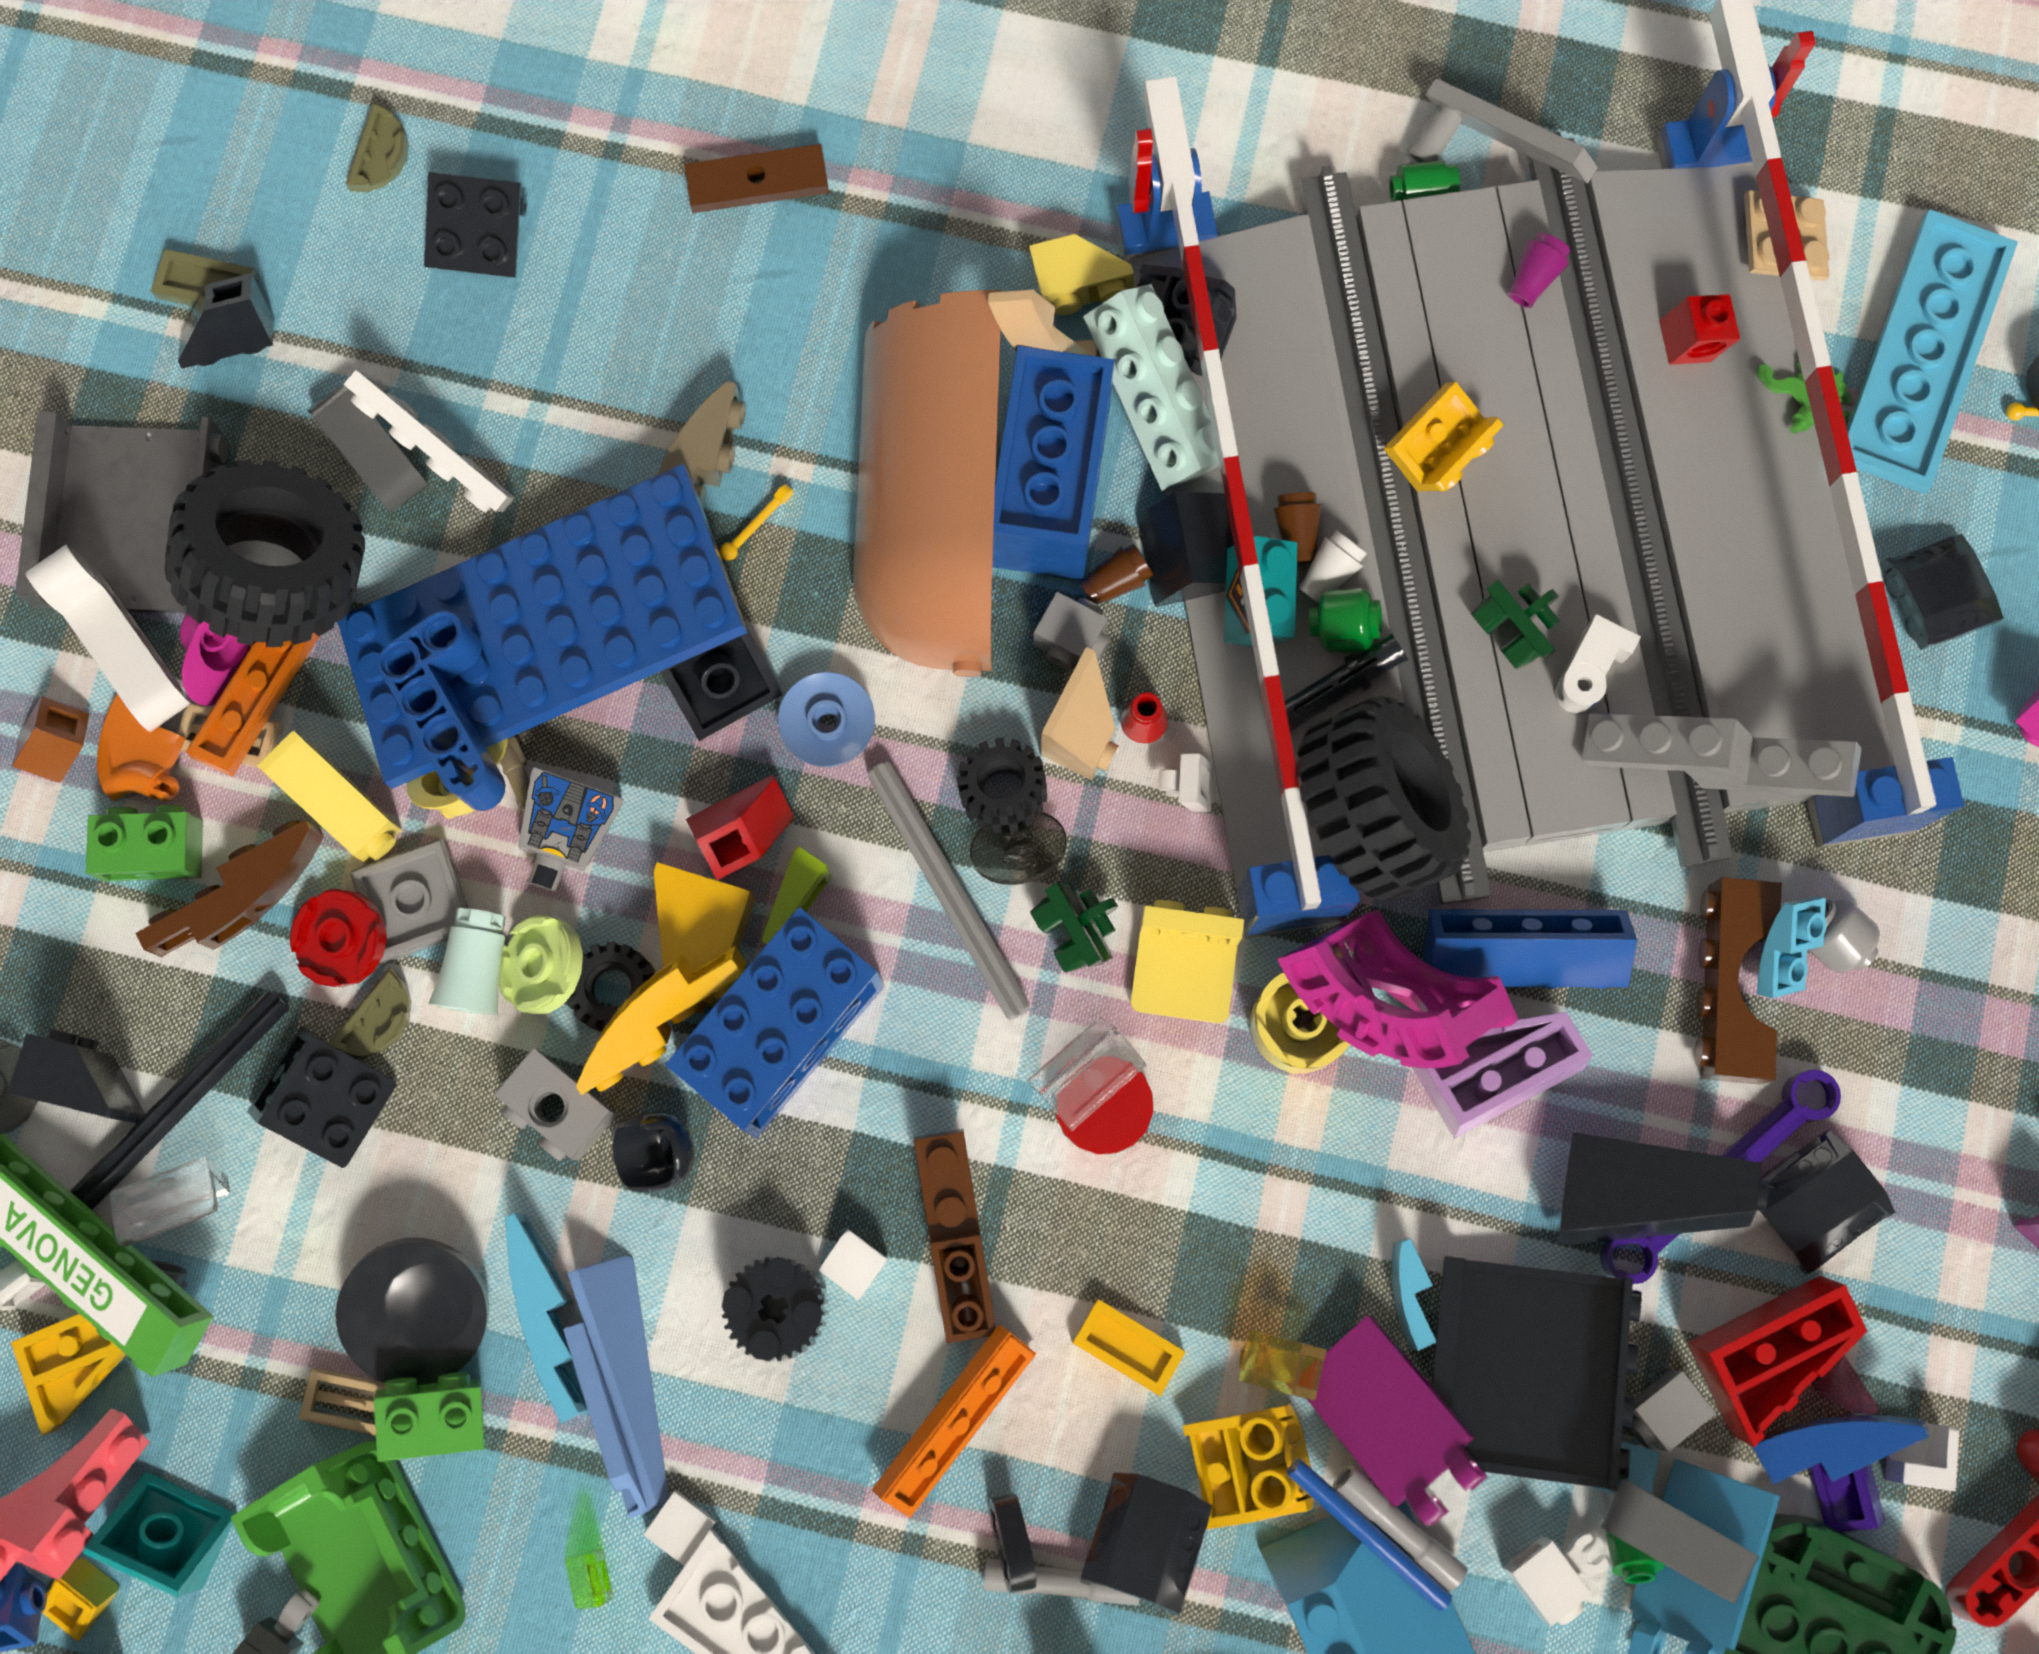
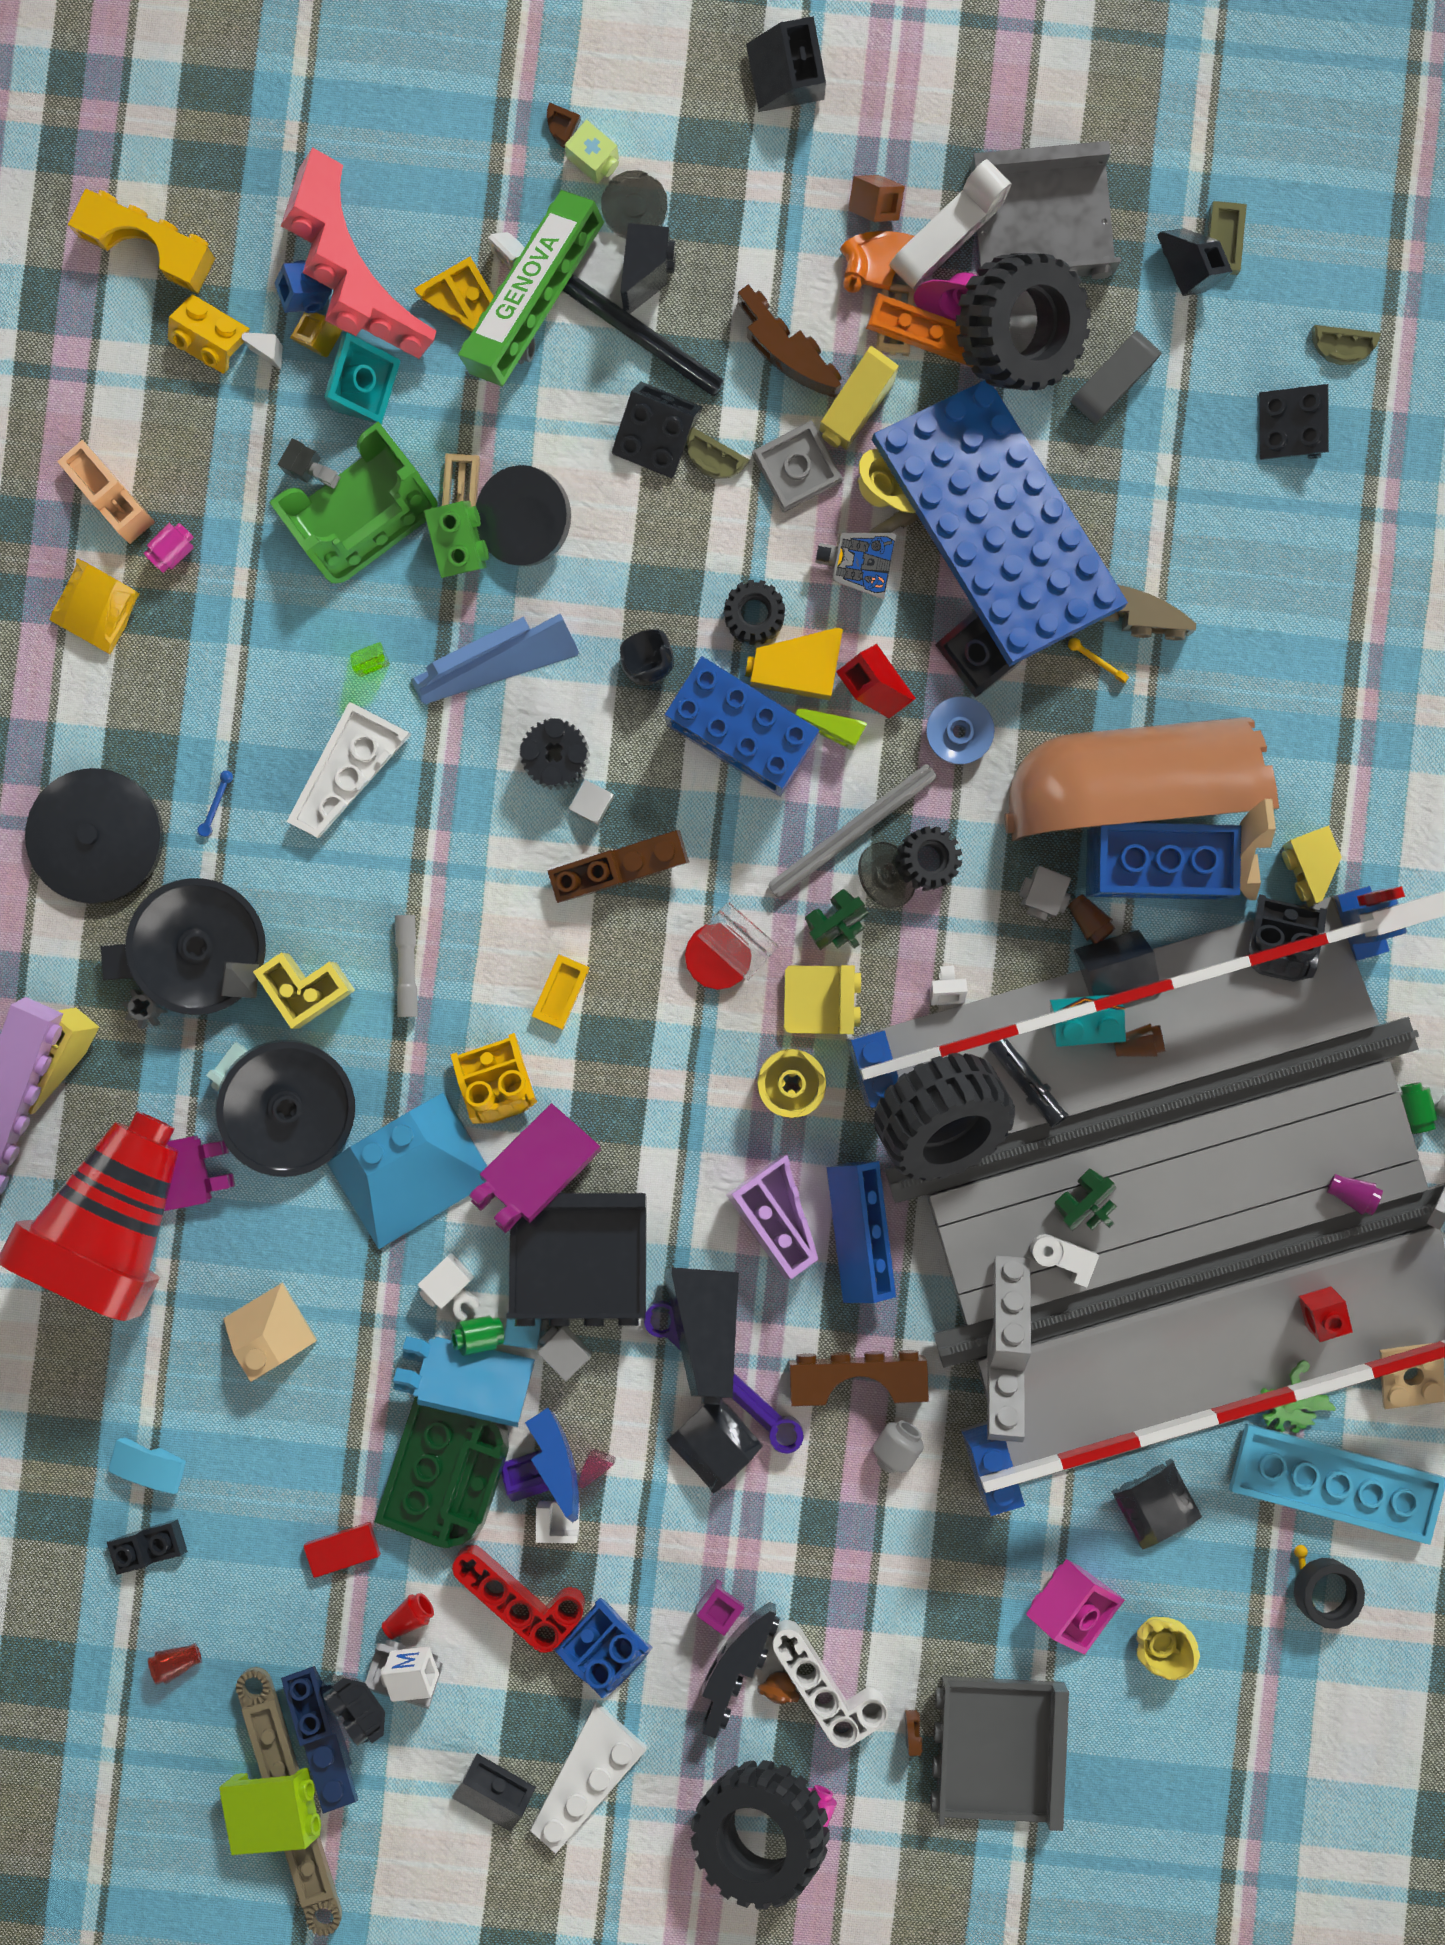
camera: 85 degrees right, 10 degrees up
bright green brick [86,805,203,882] -> none
clear panel [110,1155,231,1247] -> none
red tile [289,889,387,988] -> none
white wing [343,370,515,513] -> none
blue beam [378,611,506,811] -> none
light aqua plant [428,908,506,1016] -> none
light grey brick [494,1048,618,1161] -> none
yellowish green tile [499,915,583,1014] -> none
medium azure slope [505,1212,588,1424] -> none
yellow slope [576,946,746,1095] -> none
white tile [643,1490,717,1566] -> none
reddish brown tile [684,144,829,213] -> none
orange tile [871,1324,1037,1518] -> none
black beam [989,1494,1037,1593] -> none
tan slope [1041,647,1119,780] -> none
black slope [1080,1472,1212,1617] -> none
light aqua brick [1083,284,1219,491] -> none
red cone [1120,692,1168,744] -> none
clear yellow brick [1238,1330,1327,1401] -> none
dark pink fence [1277,910,1518,1068] -> none
blue bar [1286,1458,1452,1611] -> none
white cone [1298,530,1367,603] -> none
green head [1309,588,1382,653] -> none
light grey piece [1333,1465,1467,1591] -> none
yellow bracket [1383,381,1504,492] -> none
medium azure slope [1391,1238,1436,1351] -> none
dark grey beam [1599,1478,1759,1604] -> none
red wedge [1687,1276,1867,1447] -> none
medium azure slope [1757,896,1827,998] -> none

